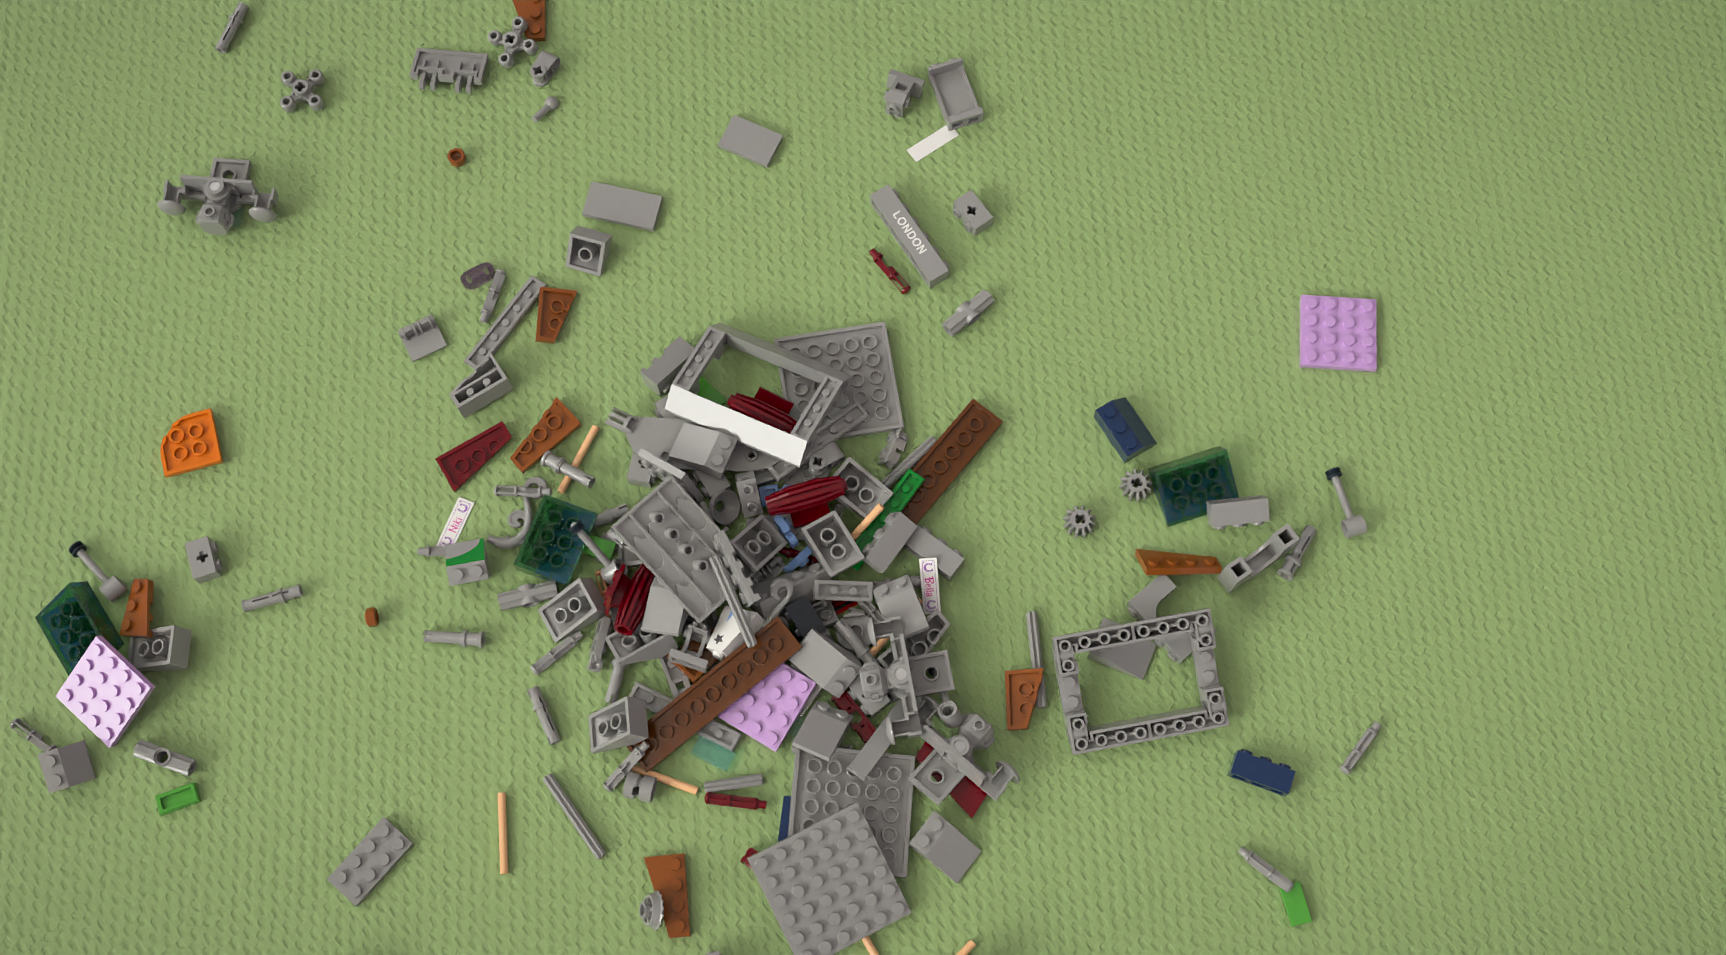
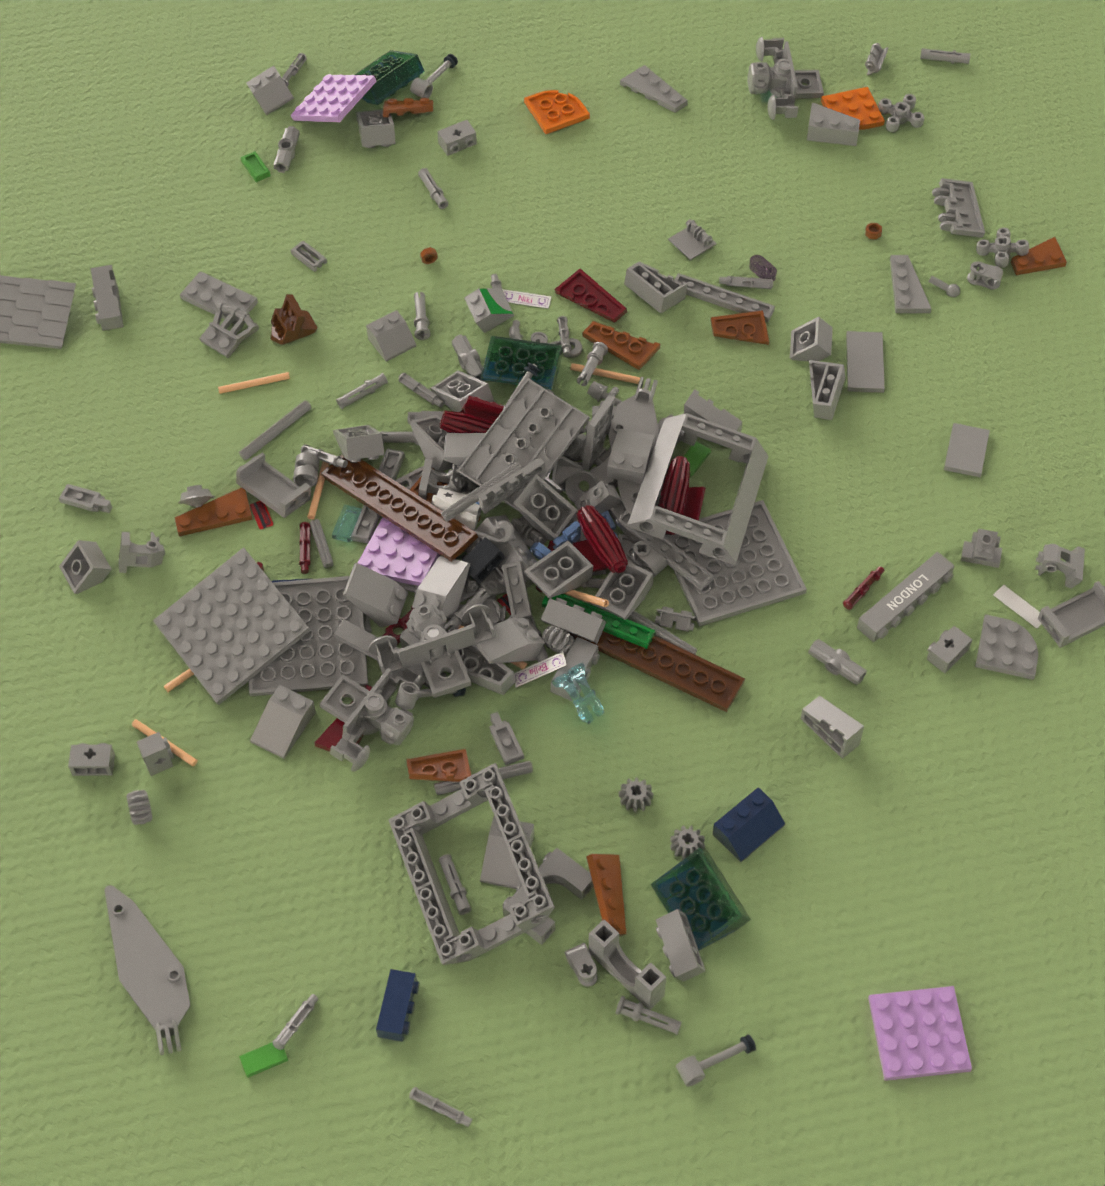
camera: 80 degrees right, 15 degrees down
none -> light grey plate [199,302,259,358]
none -> light grey panel [236,453,311,518]
none -> sticker [250,501,274,530]
none -> reddish brown piece [270,294,317,345]
none -> light grey tile [291,241,327,272]
none -> light grey slope [366,310,416,362]
none -> light grey pin [439,854,471,915]
none -> light grey hinge [489,712,524,765]
none -> light grey gear [541,625,575,655]
none -> clear light blue piece [552,662,605,724]
none -> light grey piece [564,943,597,987]
none -> light grey piece [587,381,622,406]
none -> light grey wing [620,65,688,113]
none -> light grey wedge [800,696,864,759]
none -> light grey wedge [807,102,860,146]
none -> light grey wedge [809,360,845,420]
none -> orange plate [821,87,885,130]
none -> light grey hinge [865,43,888,76]
none -> light grey wing [890,255,931,313]
none -> light grey tile [961,529,1002,568]
none -> light grey plate [975,615,1038,680]

